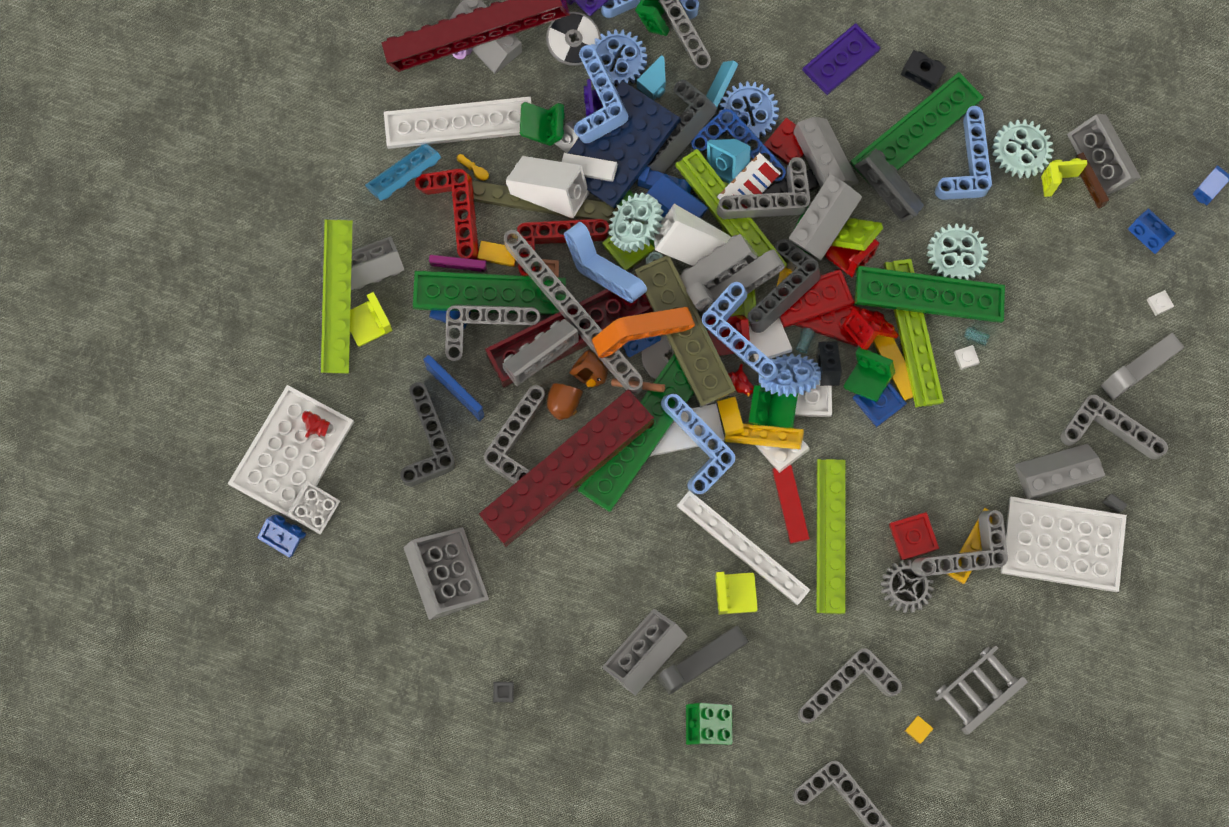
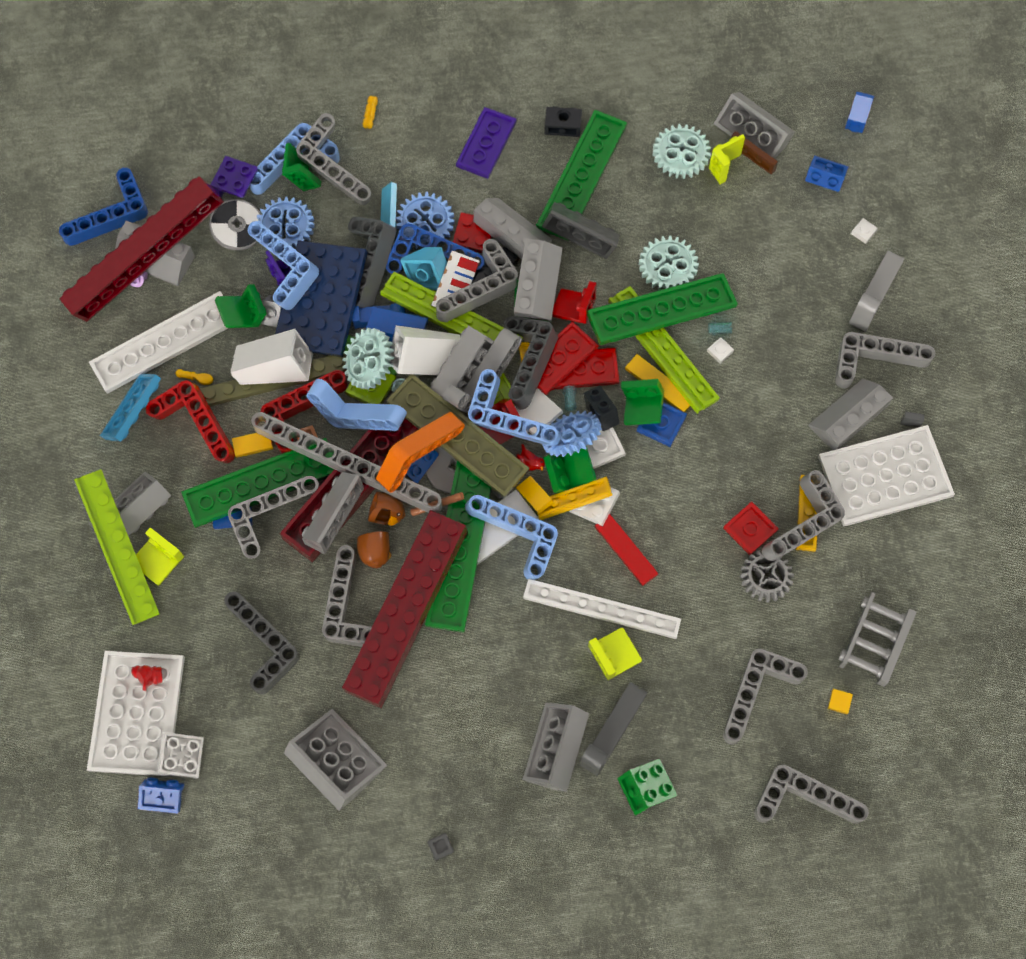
camera: 20 degrees left, 5 degrees down
blue tile [423,355,484,421] -> none
magenta tile [429,255,487,272] -> none
white tile [562,153,618,182] -> none
medium azure slope [636,55,666,100] -> none
lime plate [816,459,845,614] -> none
lime plate [832,218,883,251] -> none
red bracket [842,308,899,350] -> none
light blue beam [935,106,992,200] -> none

